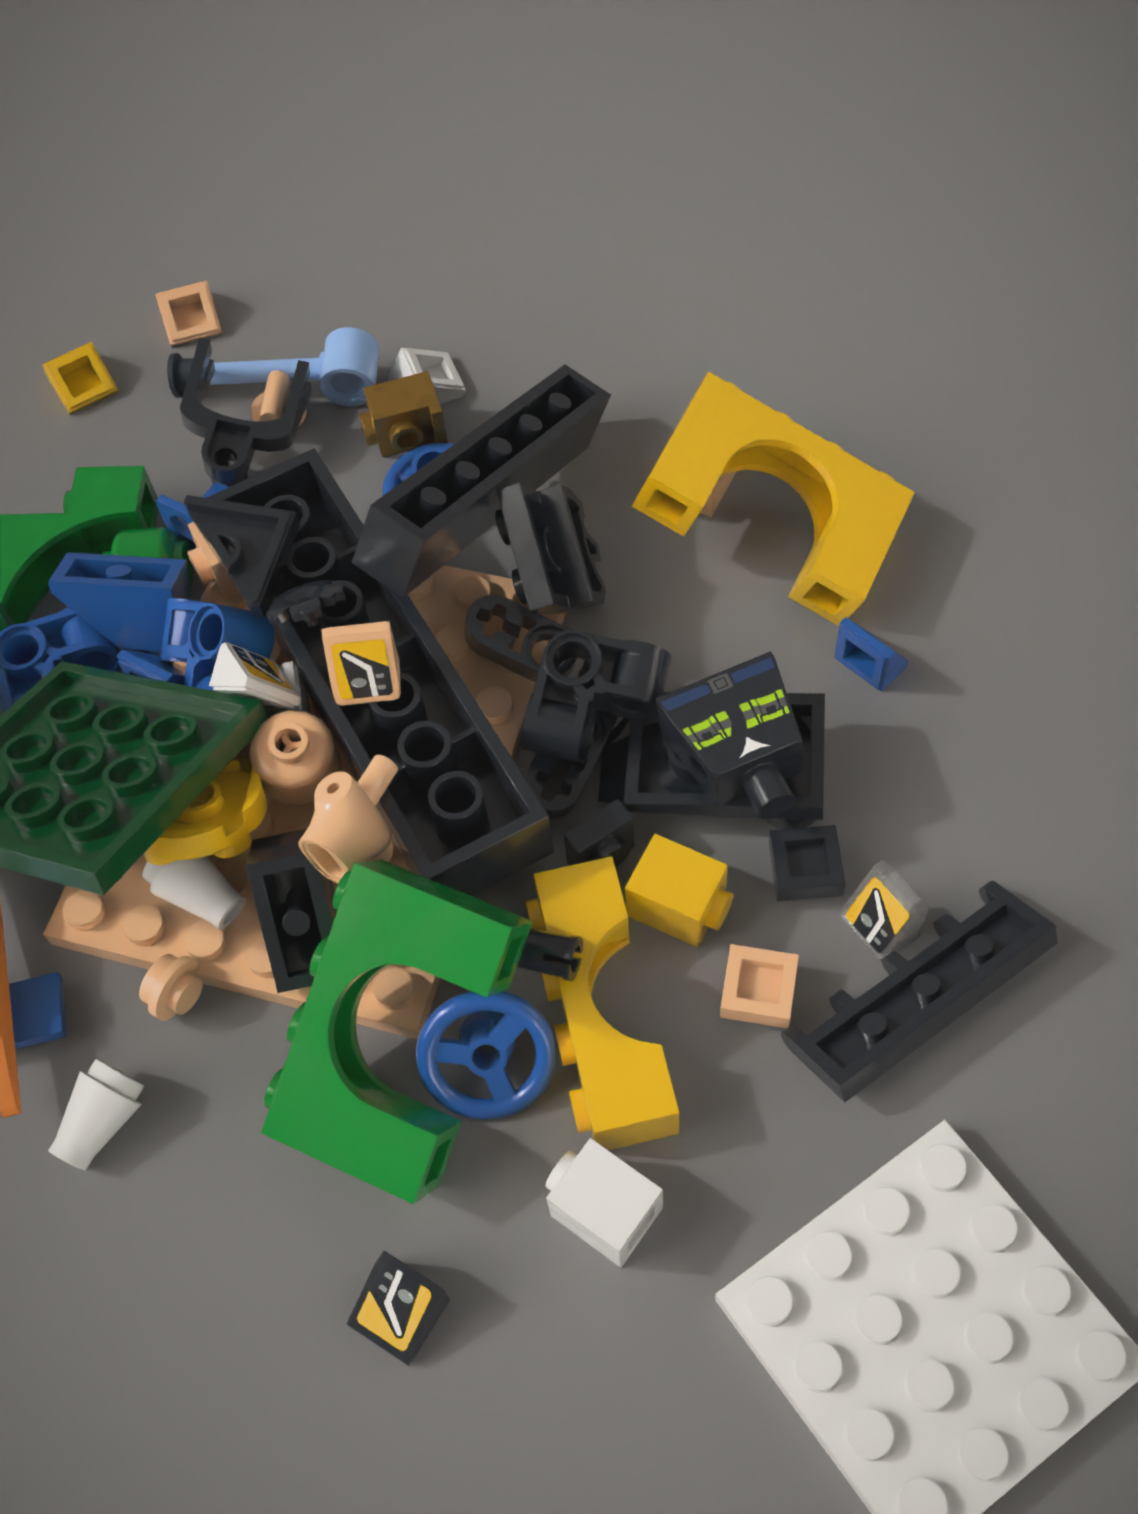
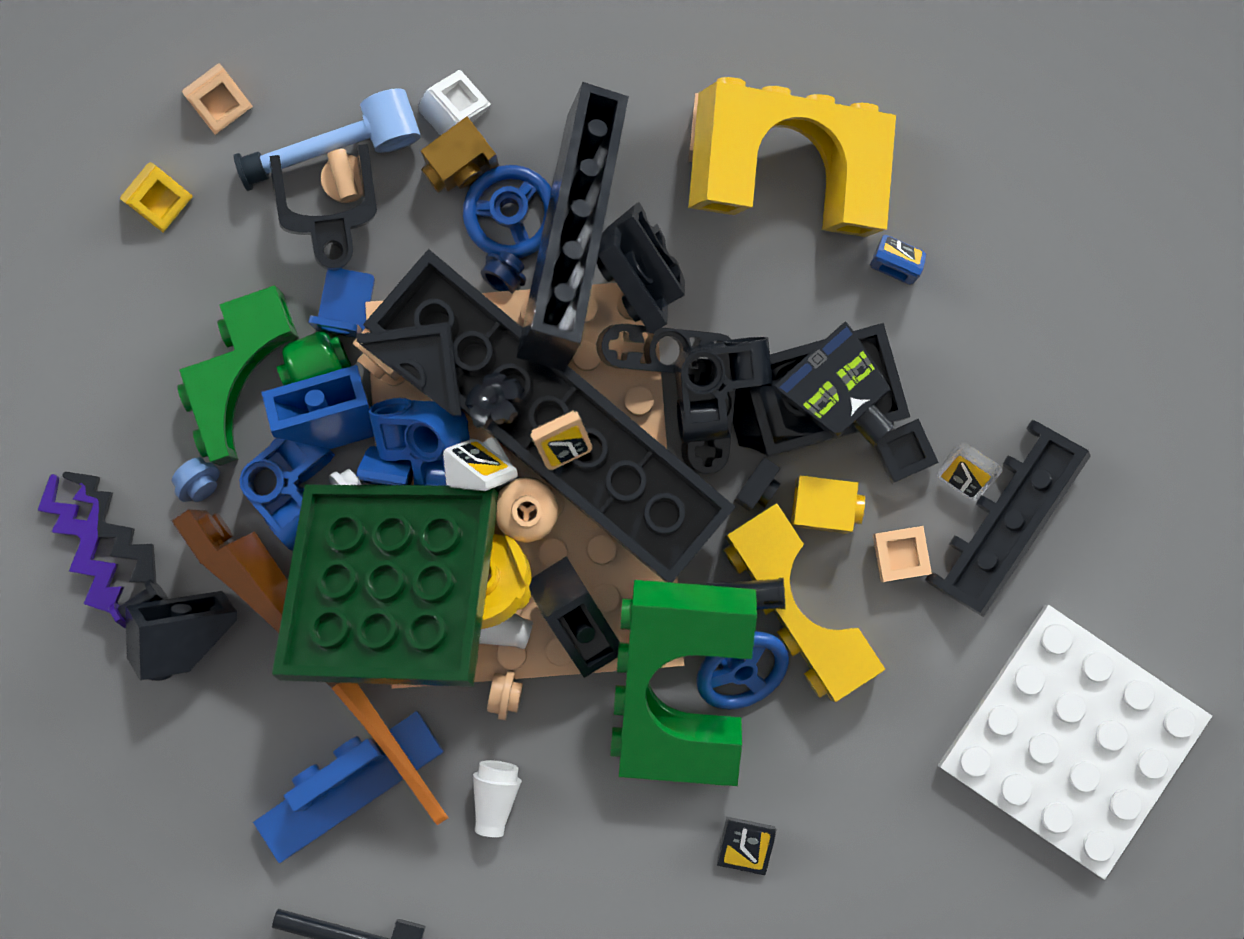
camera: 25 degrees left, 25 degrees up
light nougat piece [298,755,398,884] -> none
white brick [546,1138,663,1268] -> none

